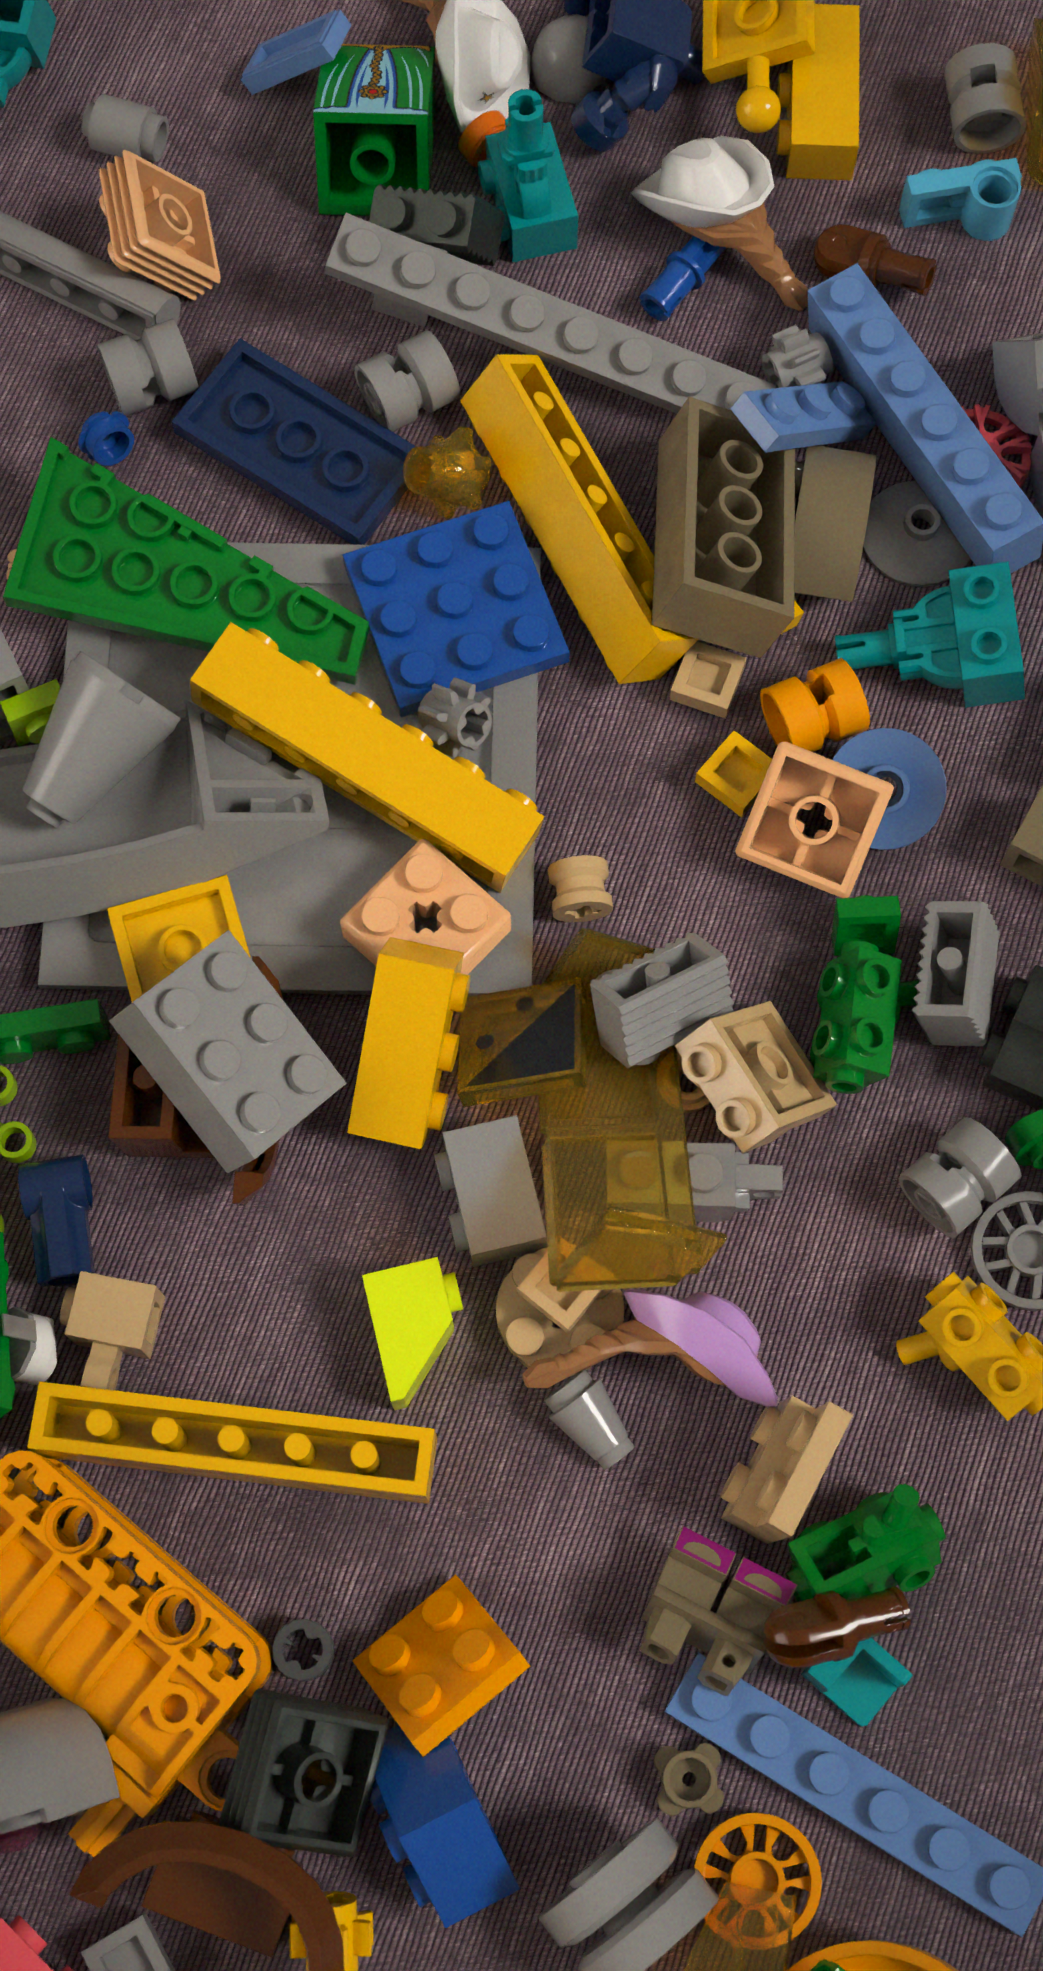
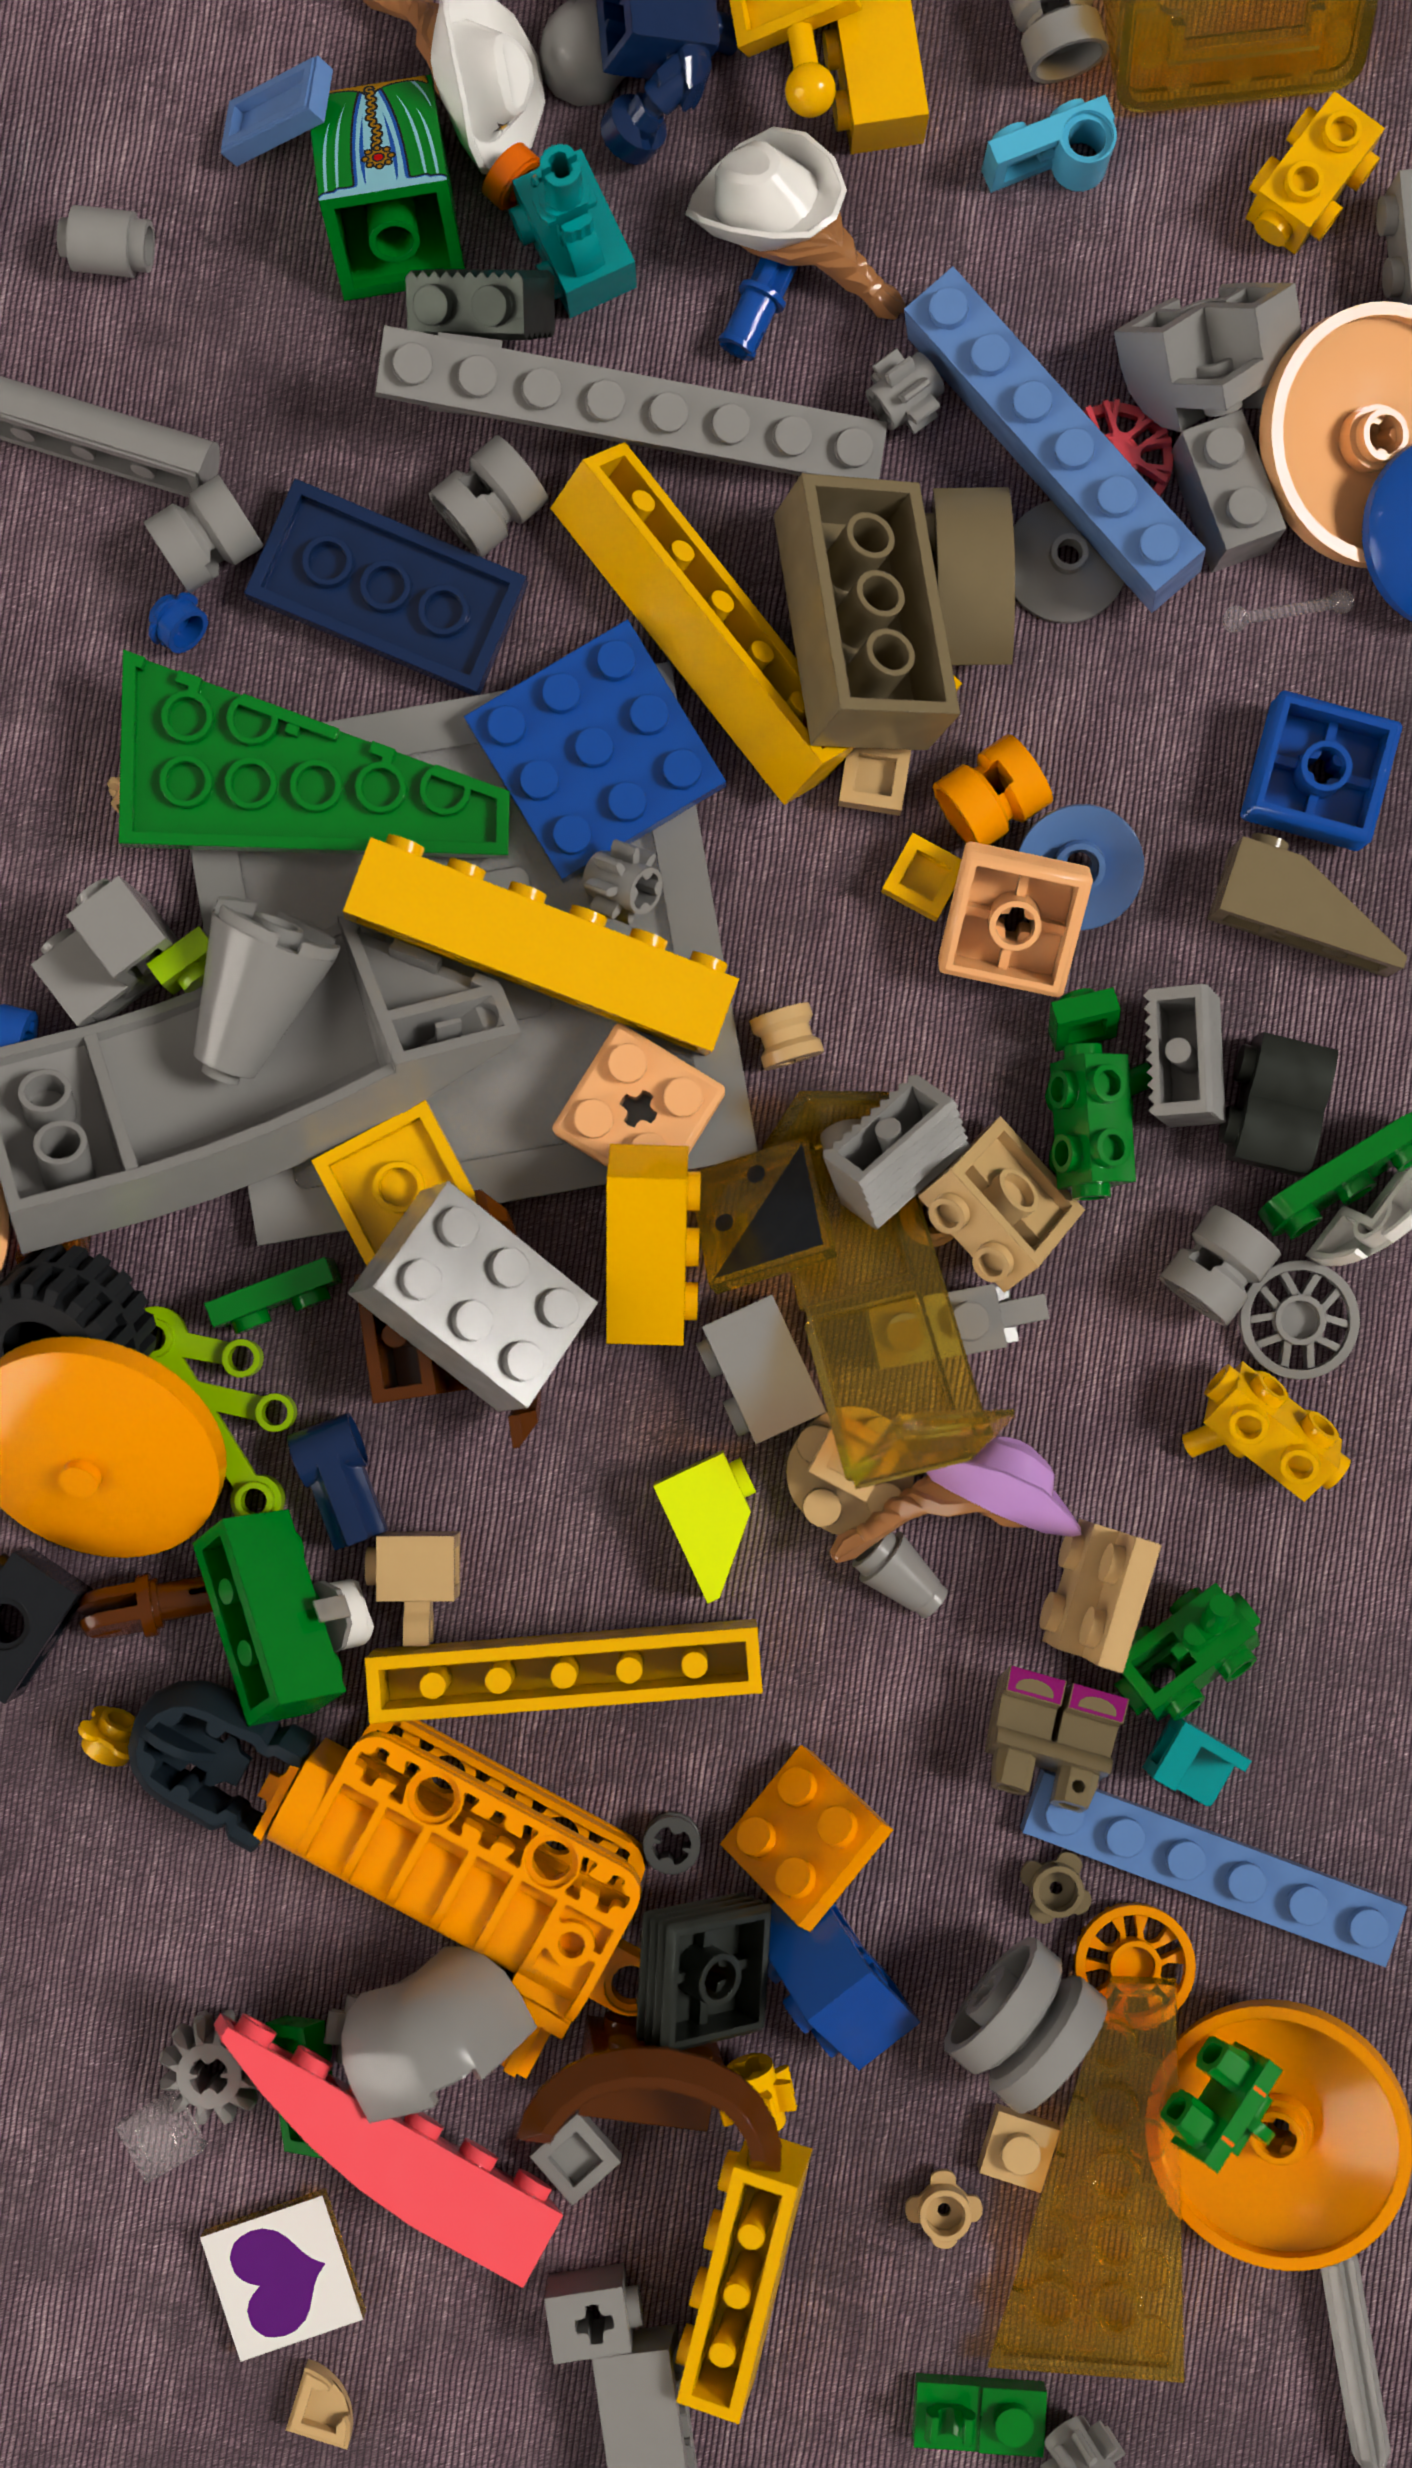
camera: 10 degrees left, 15 degrees up
light nougat brick [99,150,220,300] -> none
clear yellow rock [403,426,491,518] -> none
medium blue plate [730,381,877,453] -> none
reddish brown arm [763,1586,911,1668] -> none
reddish brown arm [813,225,937,296] -> none
teal brick [835,561,1025,708] -> none

